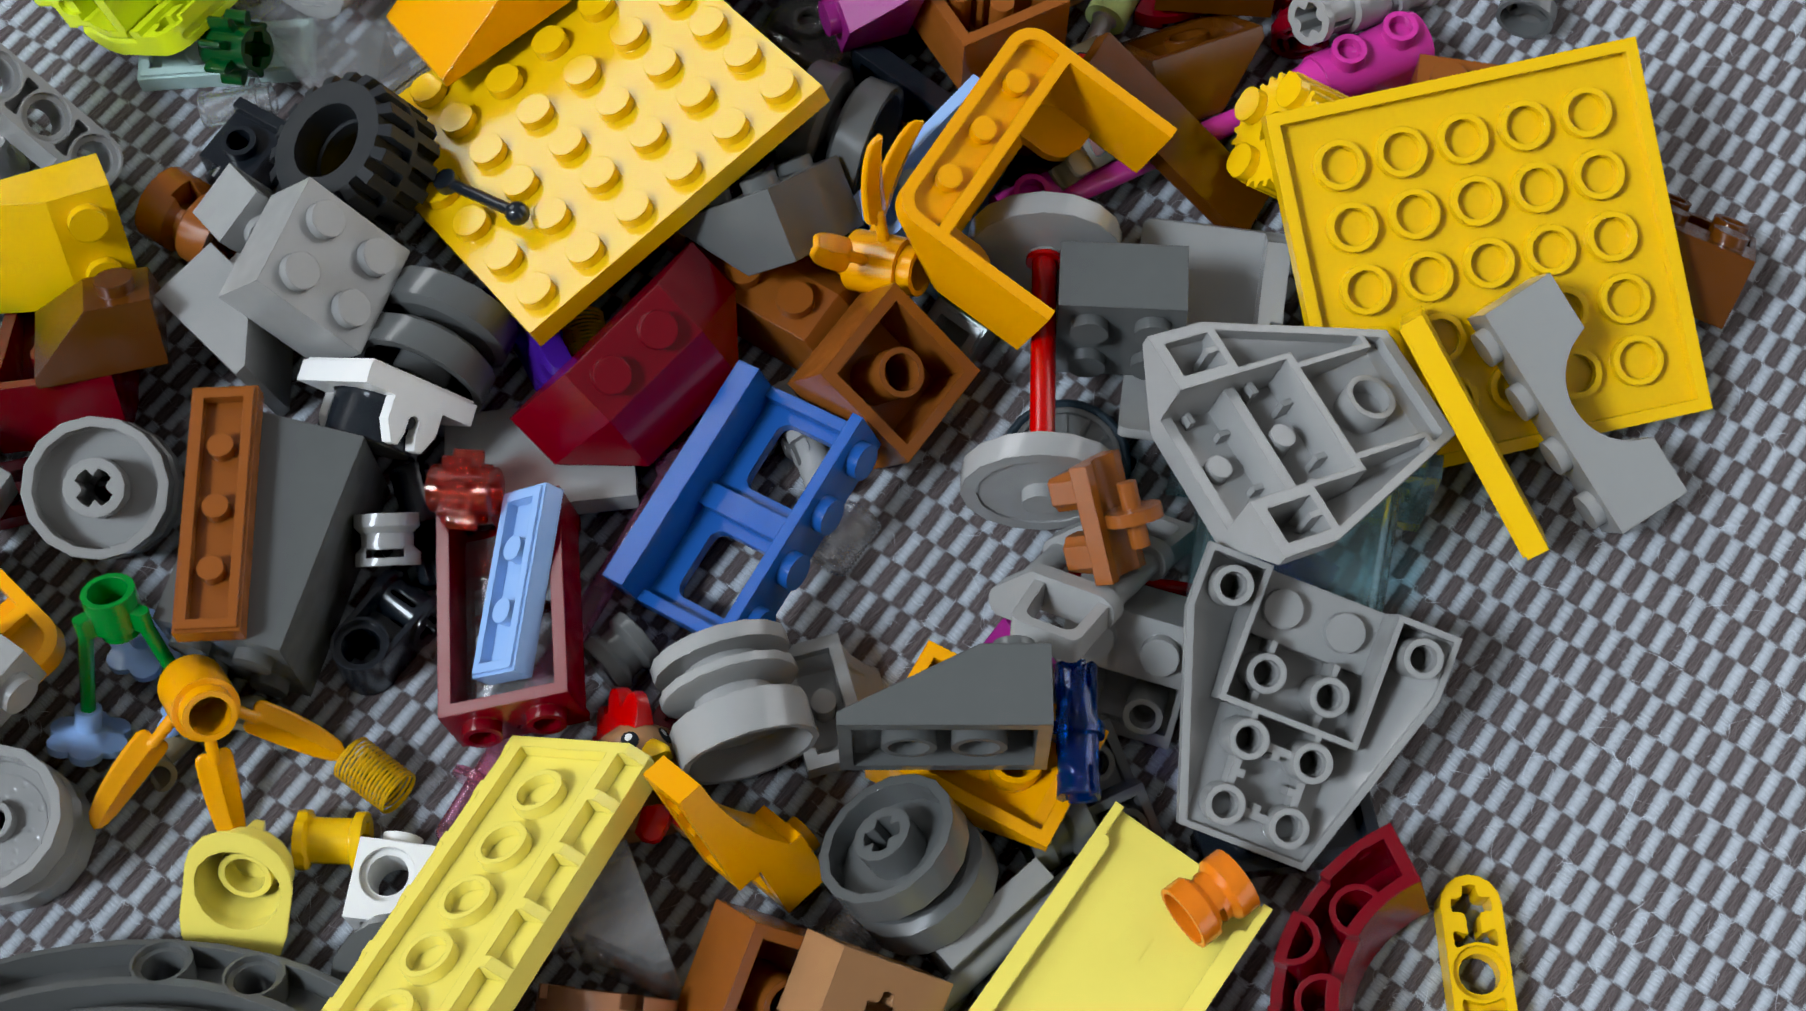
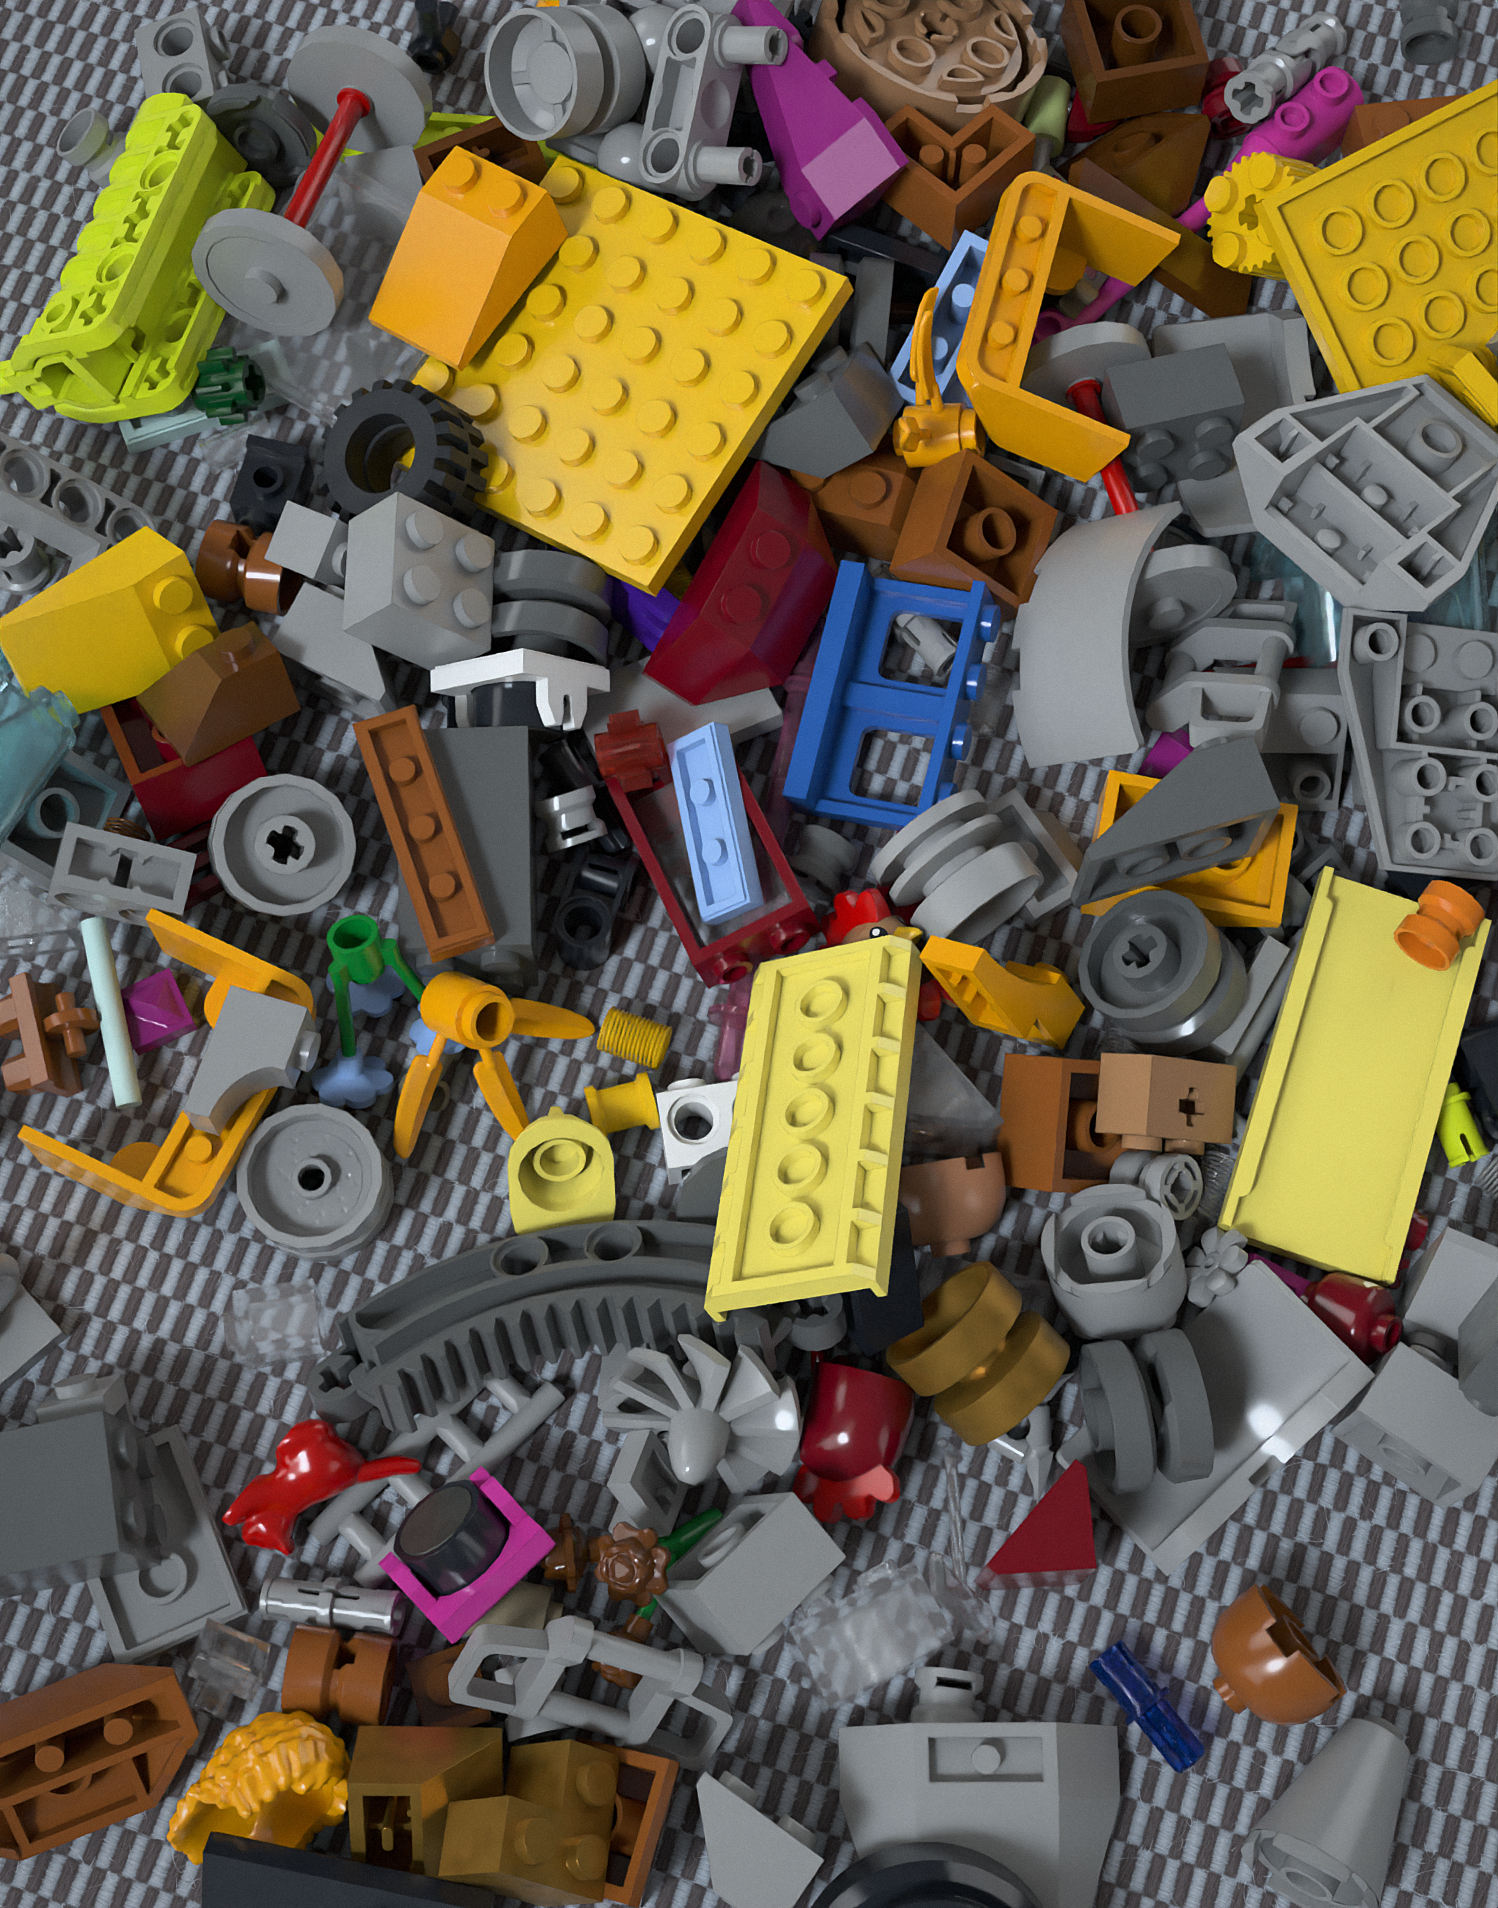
camera: 20 degrees left, 5 degrees up
black hinge [433,168,530,226] -> none
dark orange hips [1047,449,1164,586] -> none
clear blue pin [1051,659,1105,804] -> none
none -> light grey panel [1011,501,1183,768]

